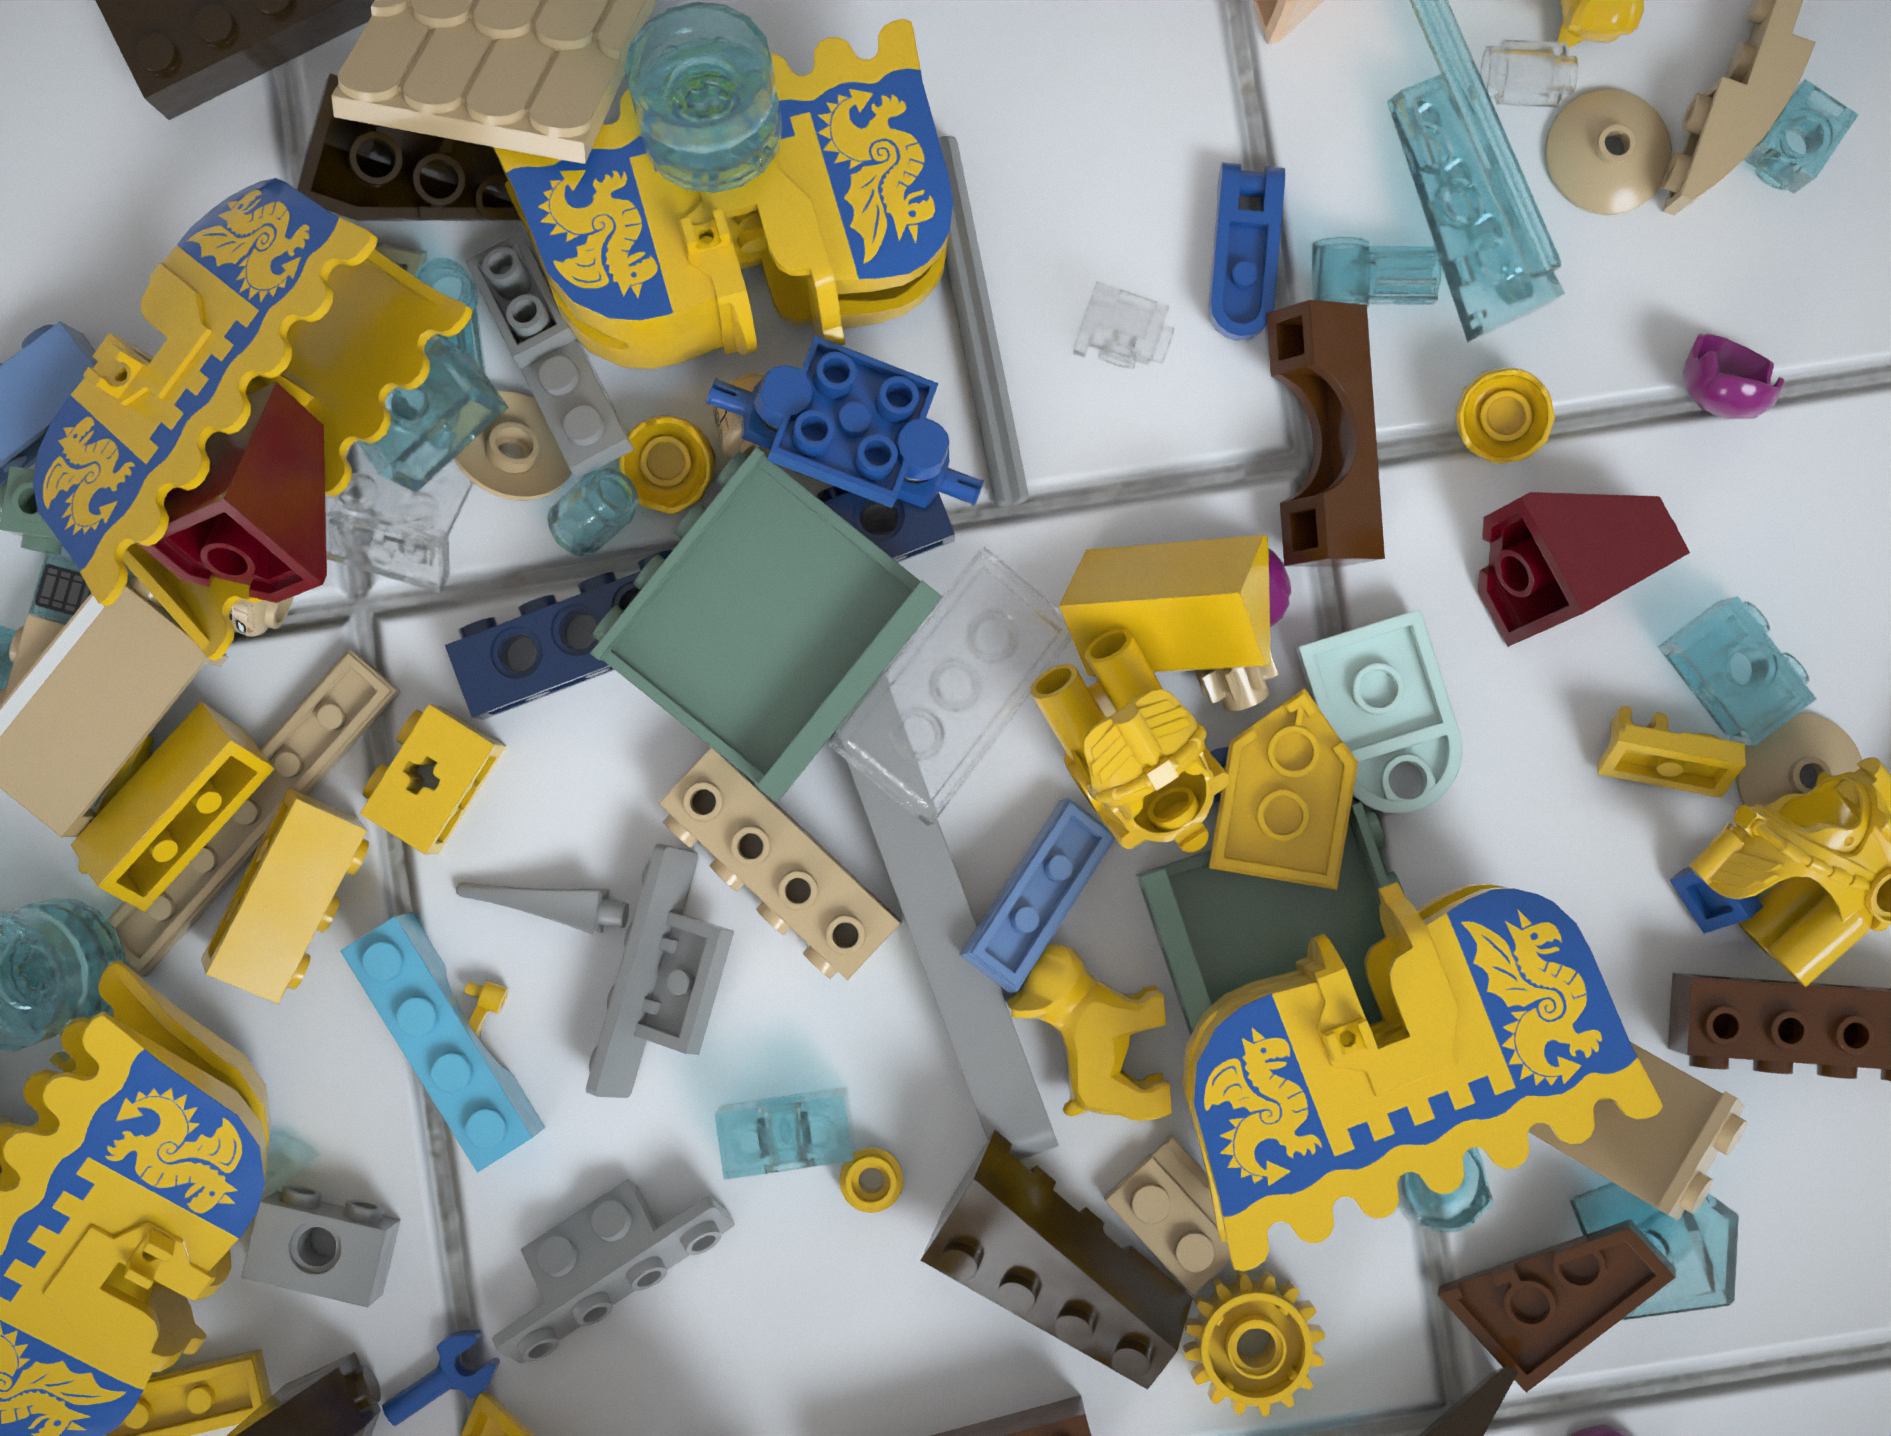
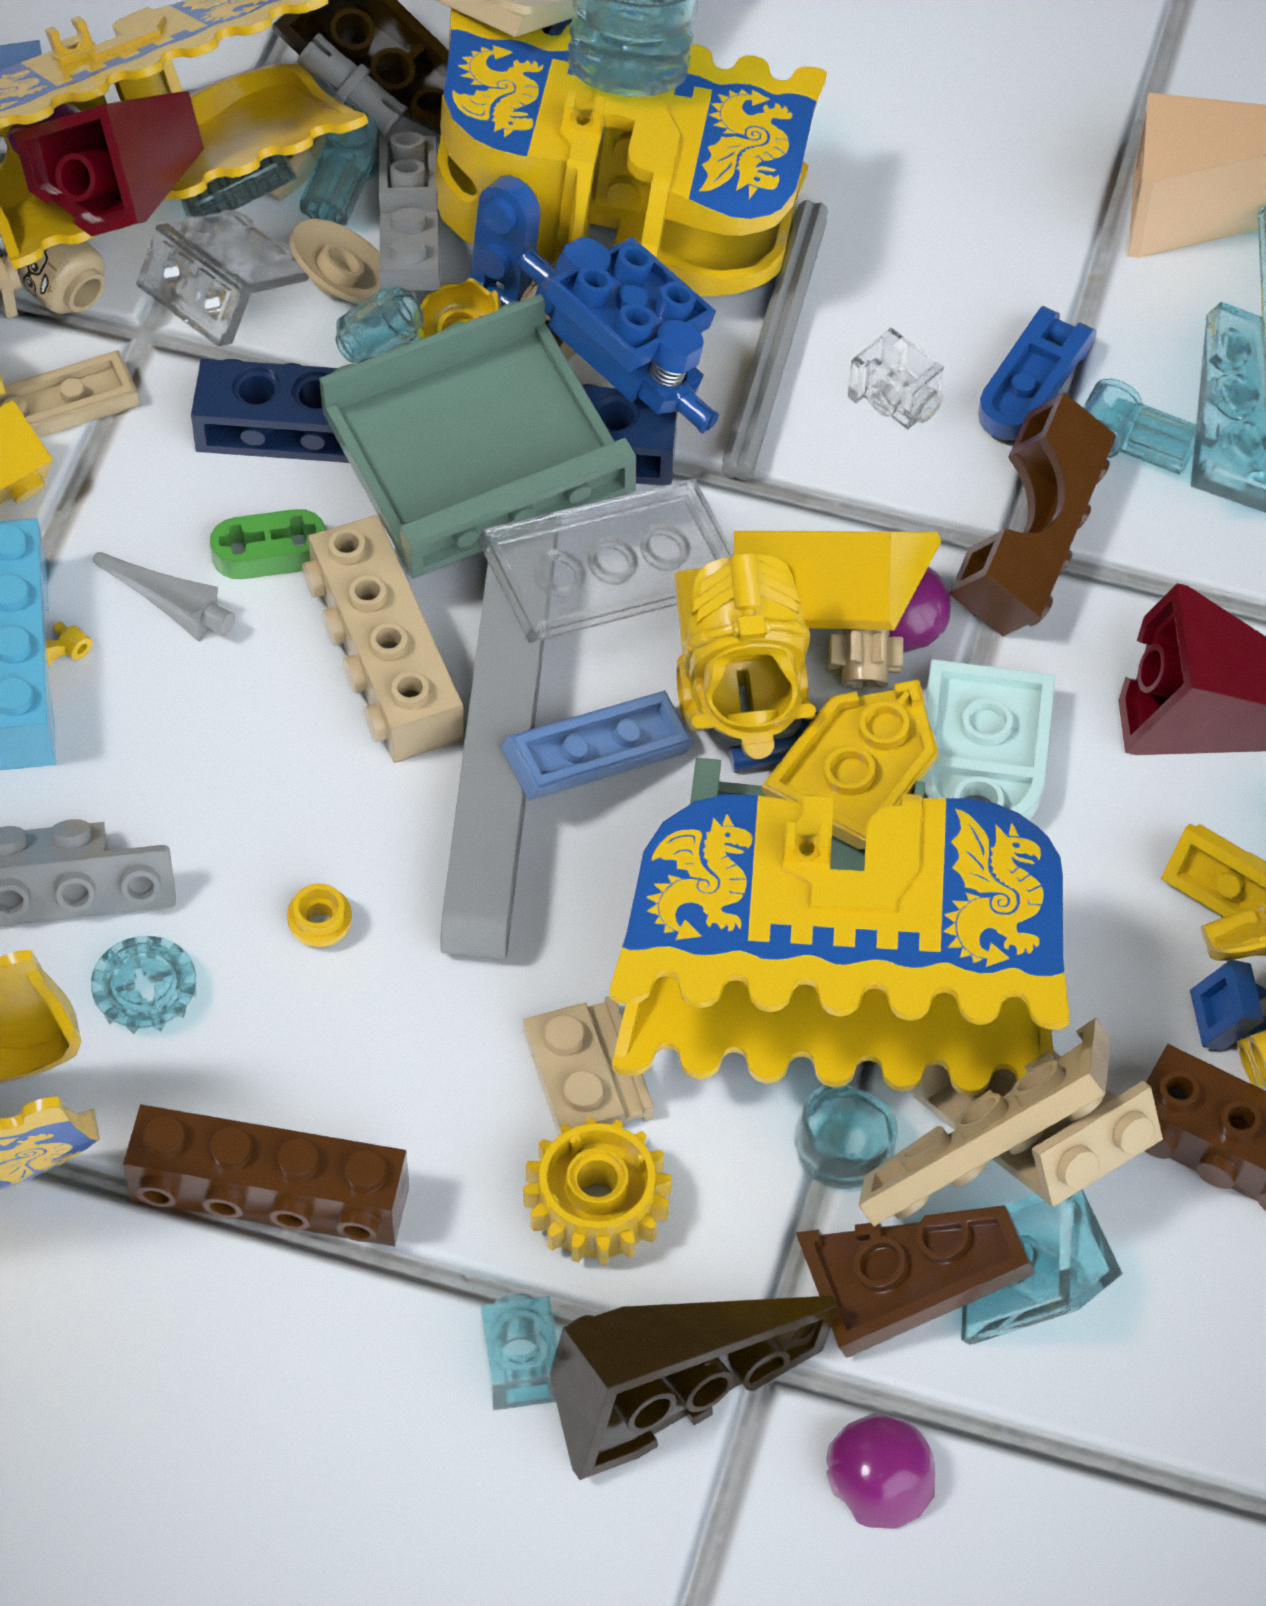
camera: 25 degrees right, 30 degrees down
clear light blue brick [357,334,508,493] -> none
yellow brick [360,704,506,855] -> none
light grey bracket [586,844,734,1098] -> none
clear light blue brick [715,1087,856,1180] -> none
dark brown wedge [920,1130,1193,1390] -> none
yellow animal [1008,944,1172,1121] -> none
yellow hair [1455,366,1555,464] -> none
none -> clear light blue gear [91,936,197,1035]
none -> bright green beam [210,509,326,579]
none -> light grey pin [296,33,408,136]
none -> blue plate [469,175,541,306]
none -> tan wing [858,1017,1111,1226]

